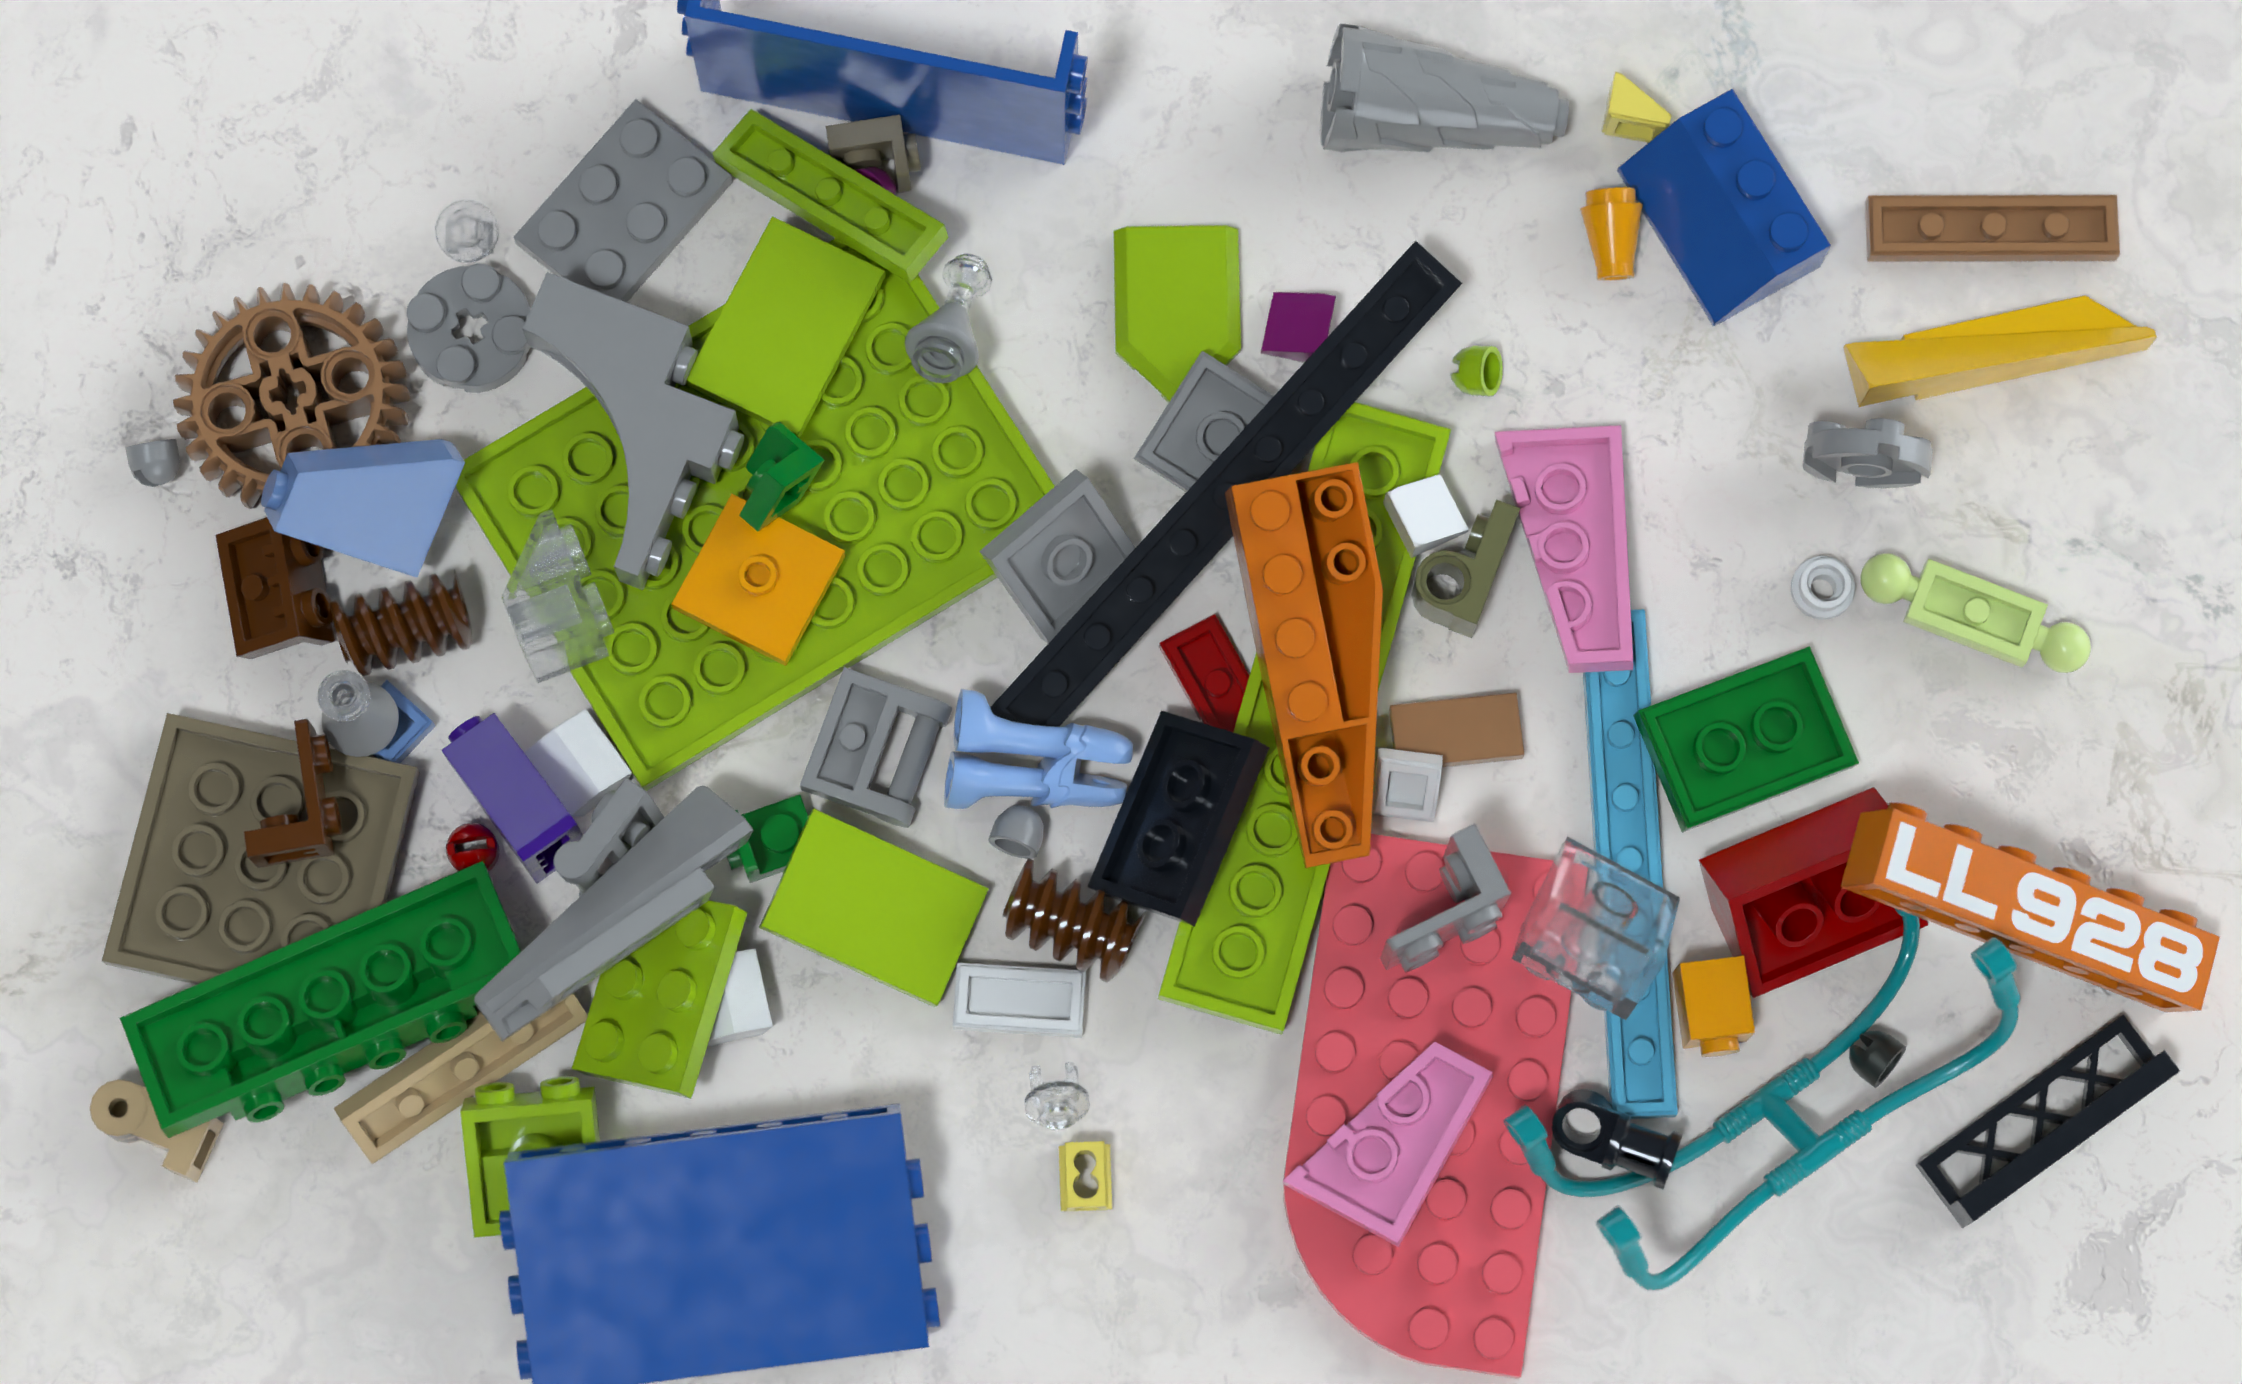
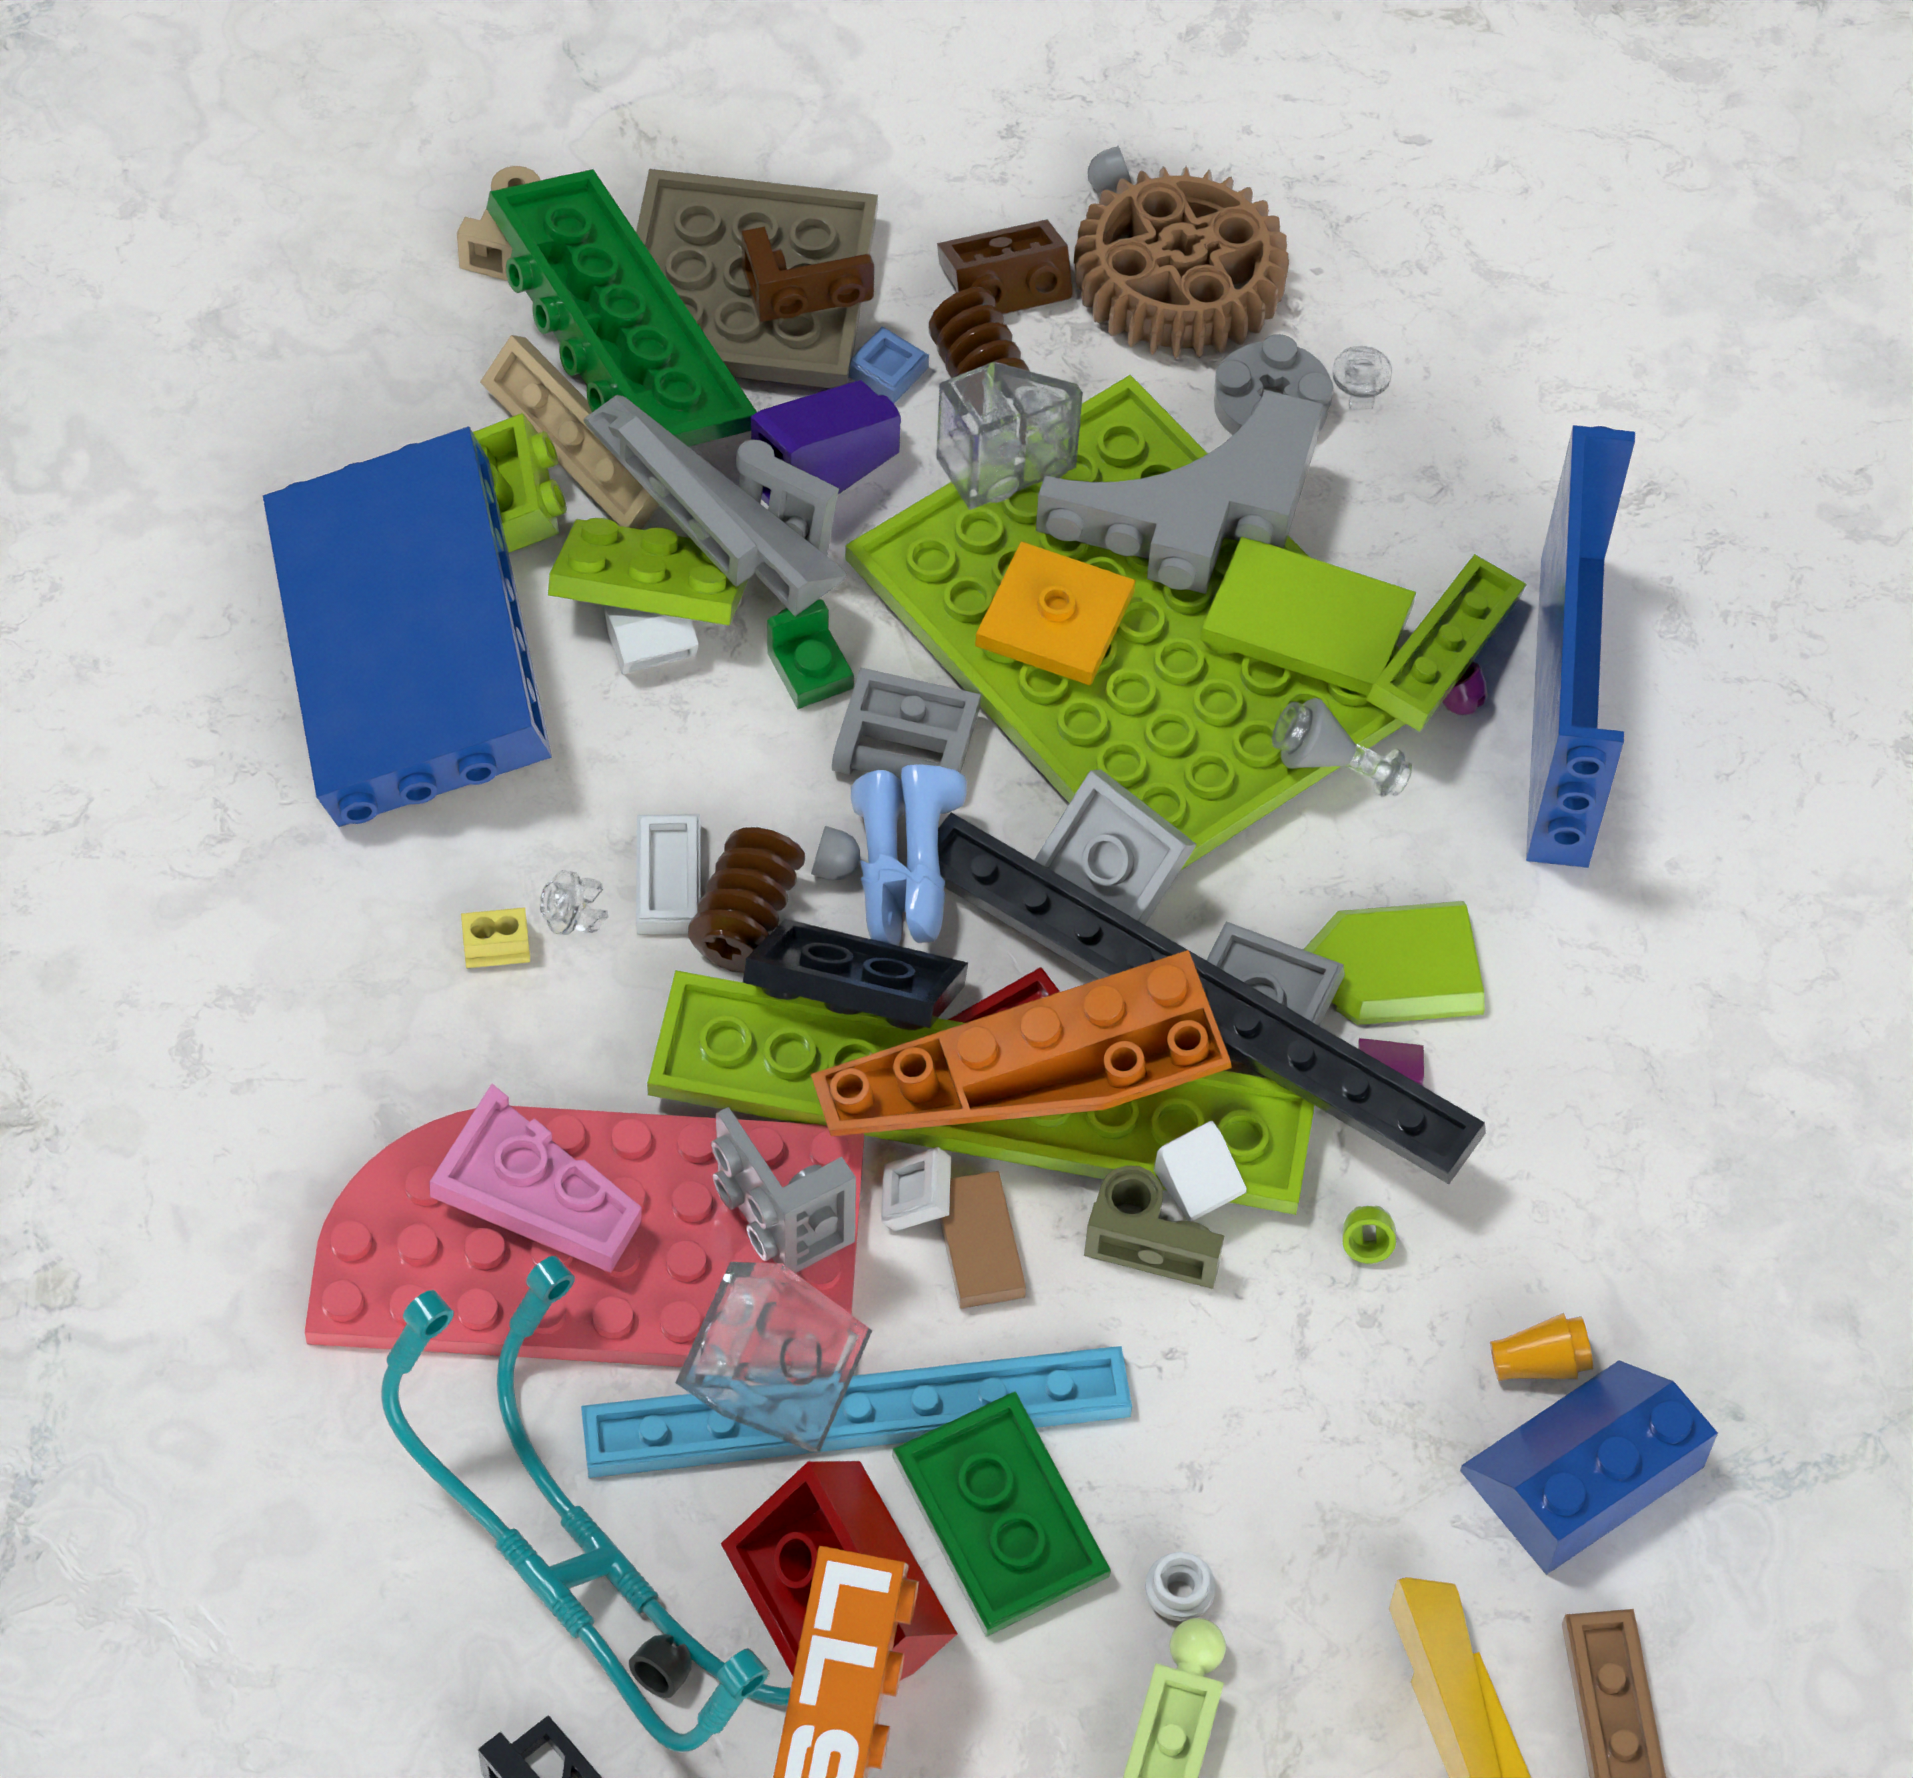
camera: 85 degrees right, 20 degrees down
medium blue slope [261,439,465,578] -> none
piece [317,670,399,757] -> none
light grey plate [514,99,733,302] -> none
white piece [524,709,632,817] -> none
green bracket [739,422,824,531] -> none
lime tile [759,809,989,1007] -> none
dark tan bracket [825,115,921,193] -> none
light grey cone [1320,23,1569,152] -> none
bright pink wing [1495,425,1633,673] -> none
black connector [1552,1089,1683,1190] -> none
light yellow slope [1602,72,1671,143] -> none
light orange brick [1672,956,1755,1057] -> none
light grey plate [1802,418,1933,488] -> none

